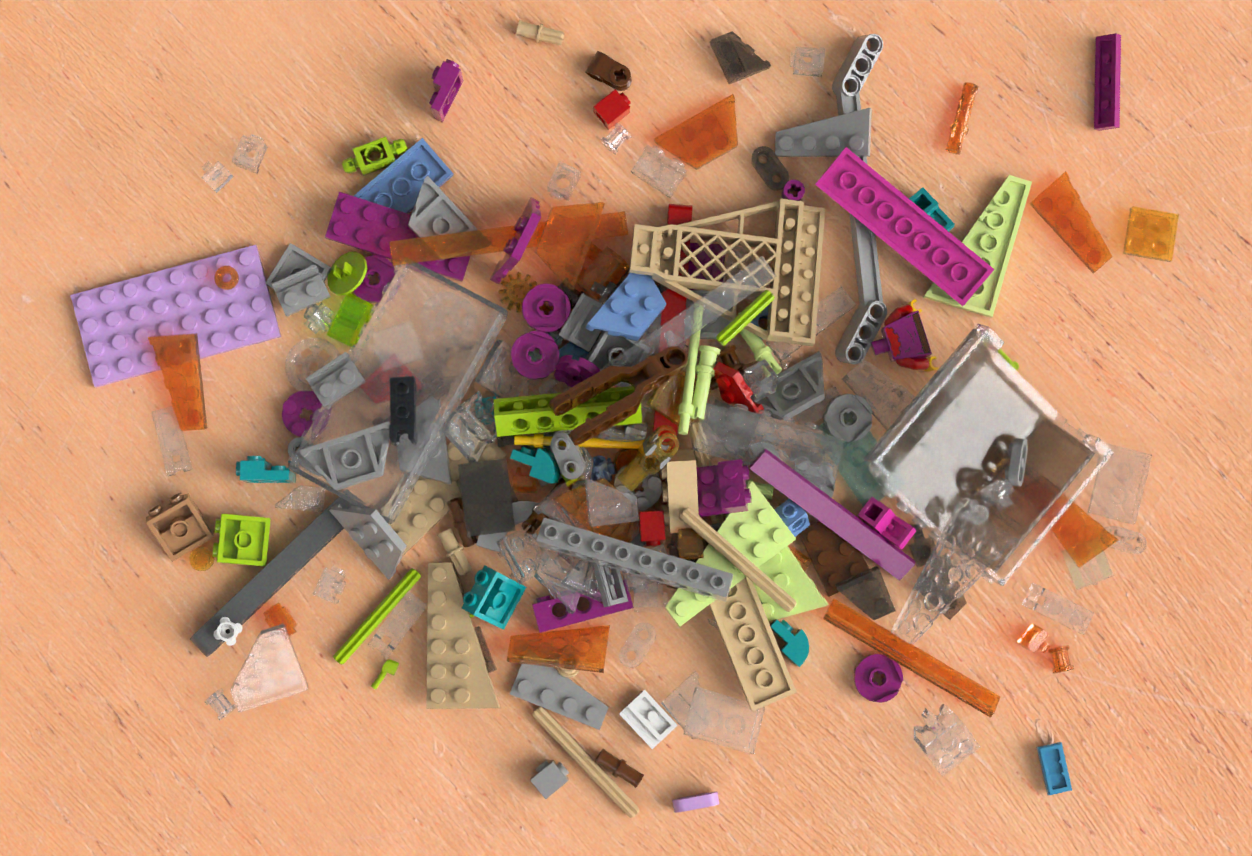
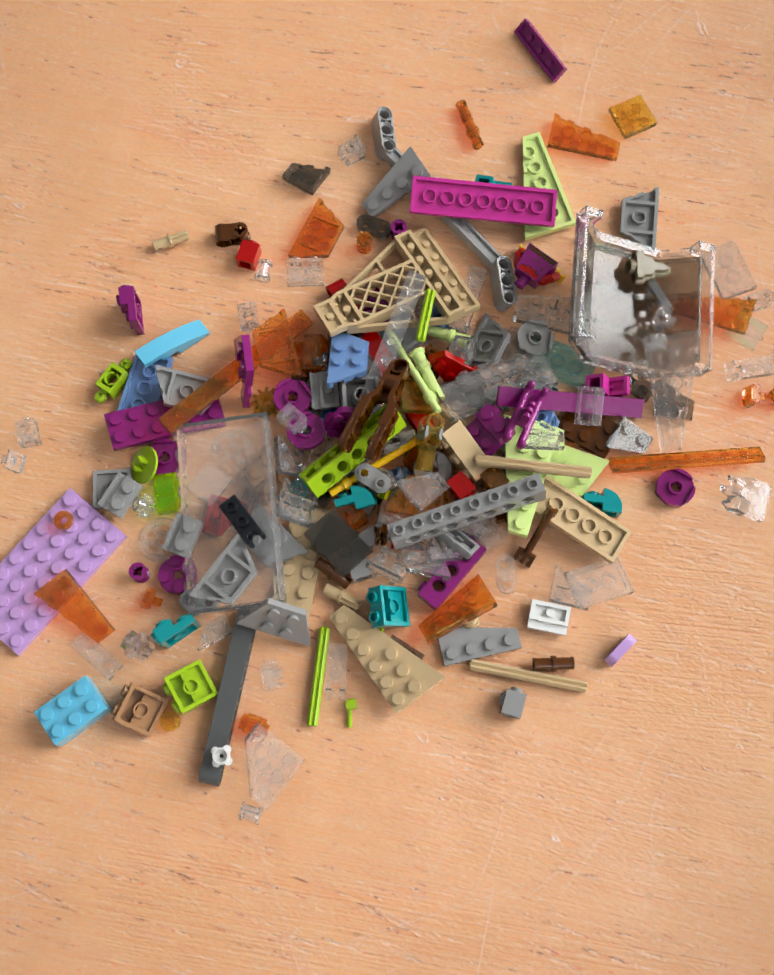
camera: 25 degrees left, 10 degrees down
none -> medium azure brick [34,676,112,747]
none -> clear brick [120,630,156,662]
none -> magenta bush [129,562,150,583]
none -> medium azure slope [134,320,210,368]
none -> clear orange tile [140,588,163,610]
none -> clear brick [276,402,307,435]
none -> clear orange bush [356,231,373,254]
none -> magenta piece [502,380,549,450]
none -> reddish brown hinge [513,504,559,568]
none -> clear wing [524,420,565,451]
none -> clear hinge [574,386,605,426]
none -> light grey wing [619,187,659,253]
none -> dark tan rock [625,249,671,285]

